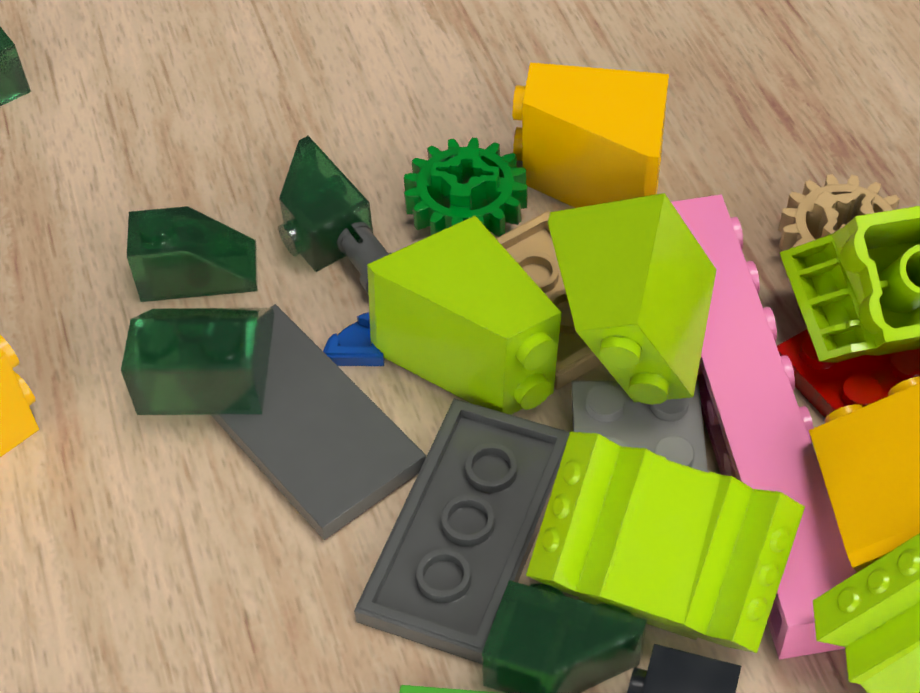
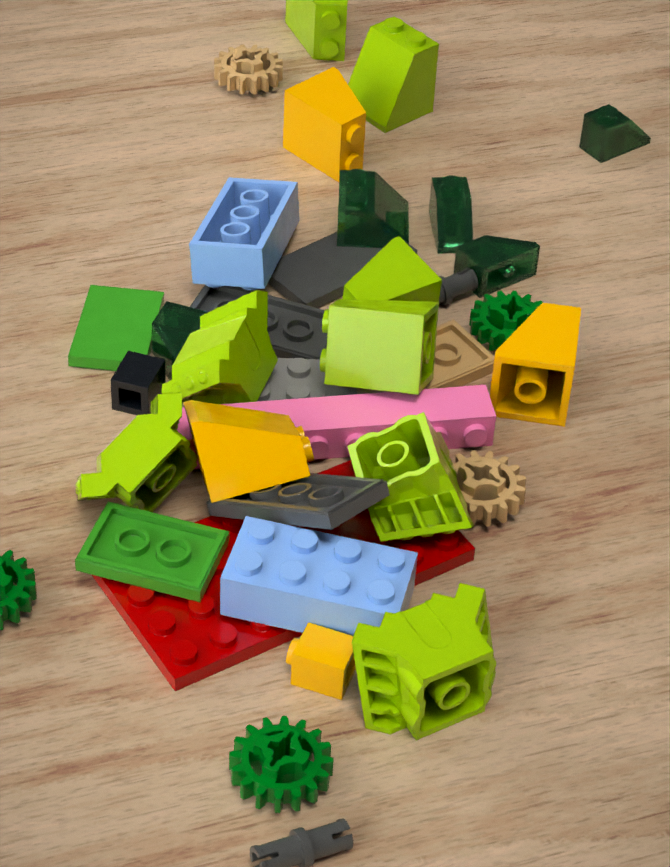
camera: 85 degrees right, 10 degrees down
none -> light blue brick [189,177,300,291]

